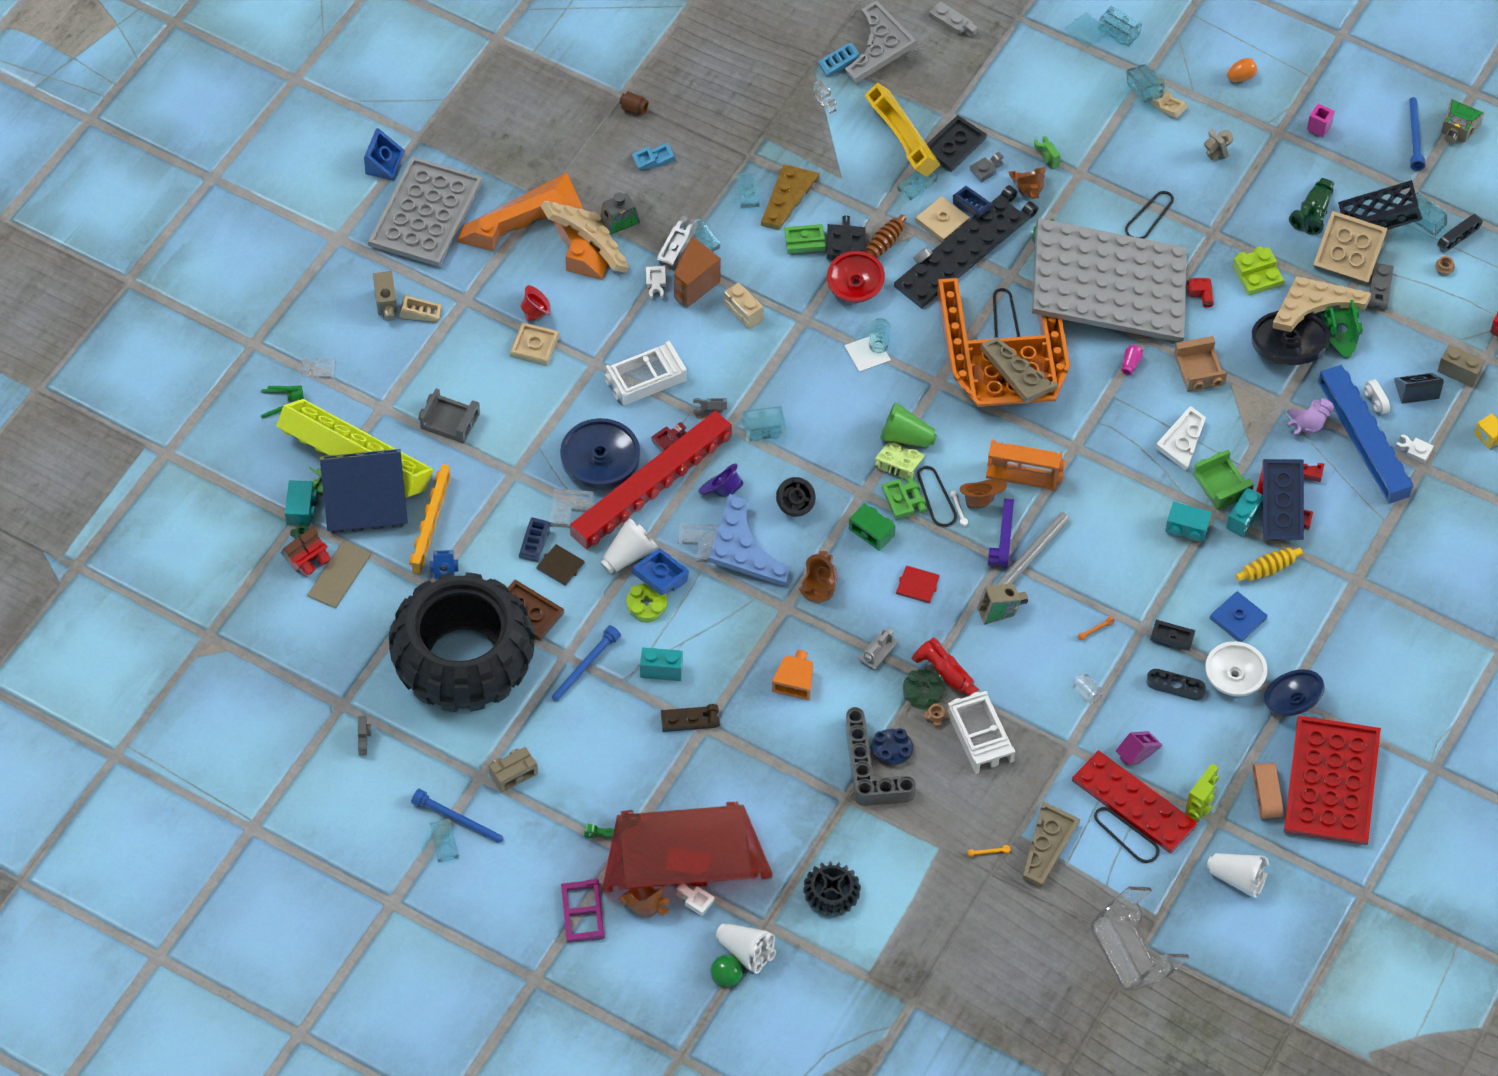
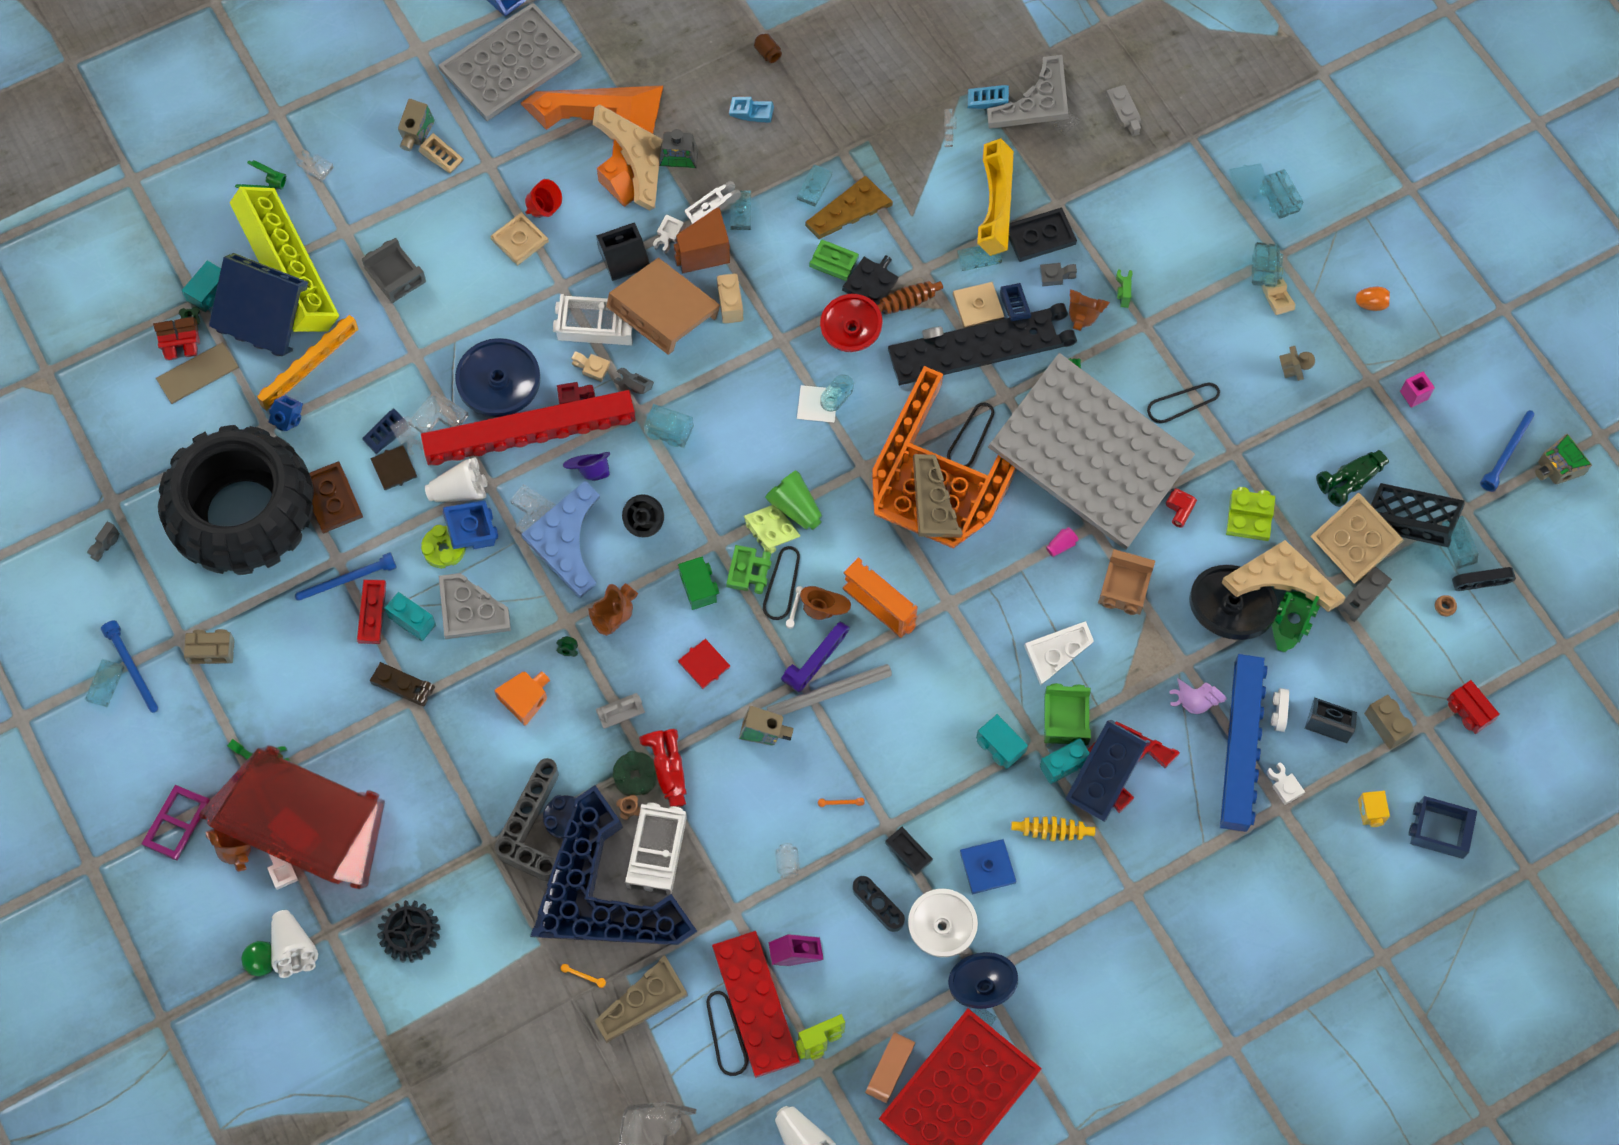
camera: 30 degrees right, 10 degrees up
none -> red plate [357,579,387,644]
none -> clear plate [390,416,424,455]
none -> light grey plate [439,573,511,639]
none -> dark blue wedge [530,785,697,945]
none -> dark green plate [556,636,578,657]
none -> tan plate [571,352,610,382]
none -> black slope [596,222,650,281]
none -> medium nougat panel [606,258,720,355]

